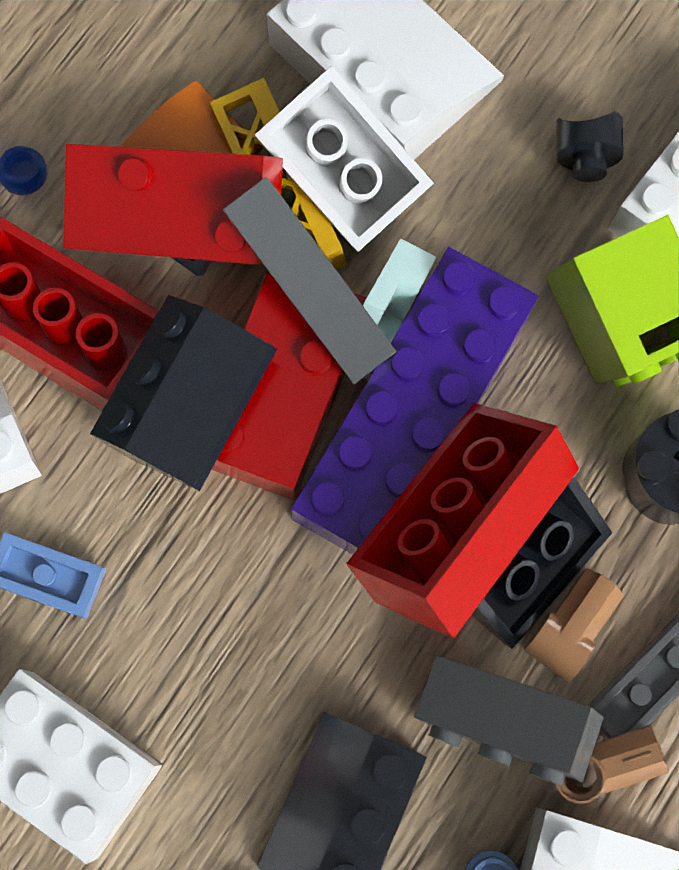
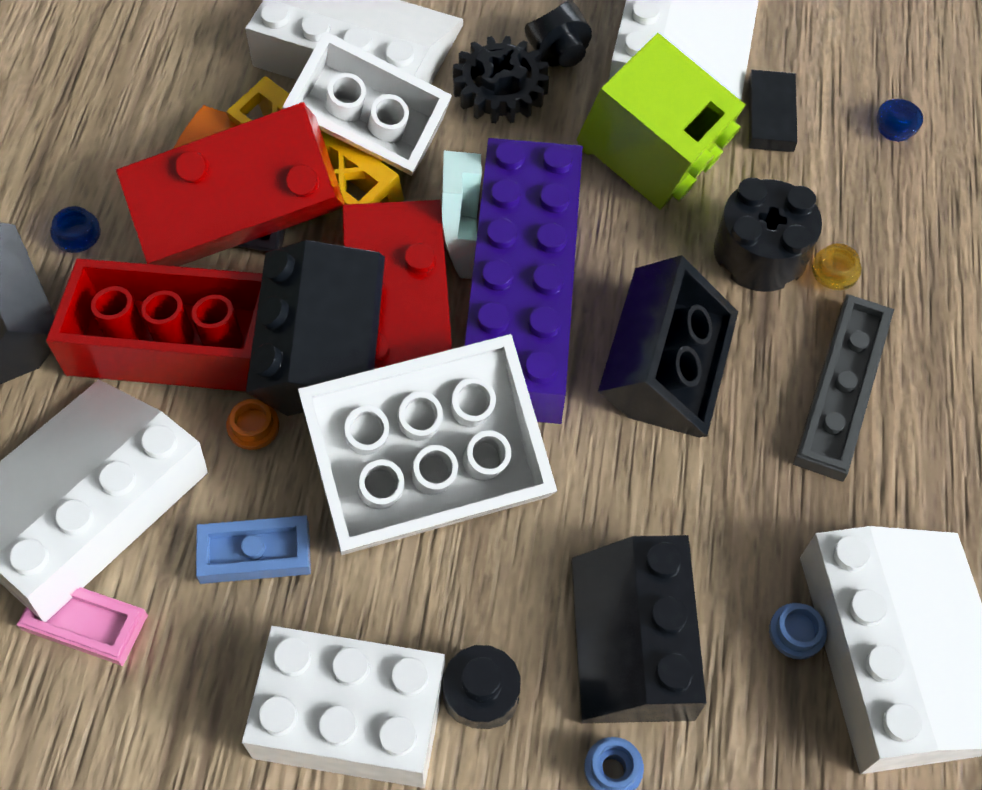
camera: 25 degrees left, 15 degrees down
dark grey tile [223,177,397,384] -> none
red brick [346,403,579,639] -> none
dark grey brick [414,655,604,786] -> none
medium nougat piece [524,568,625,683] -> none
medium nougat piece [555,724,669,804] -> none
none -> orange plate [226,399,279,450]
none -> white slope [298,334,557,555]
none -> black piece [443,645,521,729]
none -> black gear [453,36,550,124]

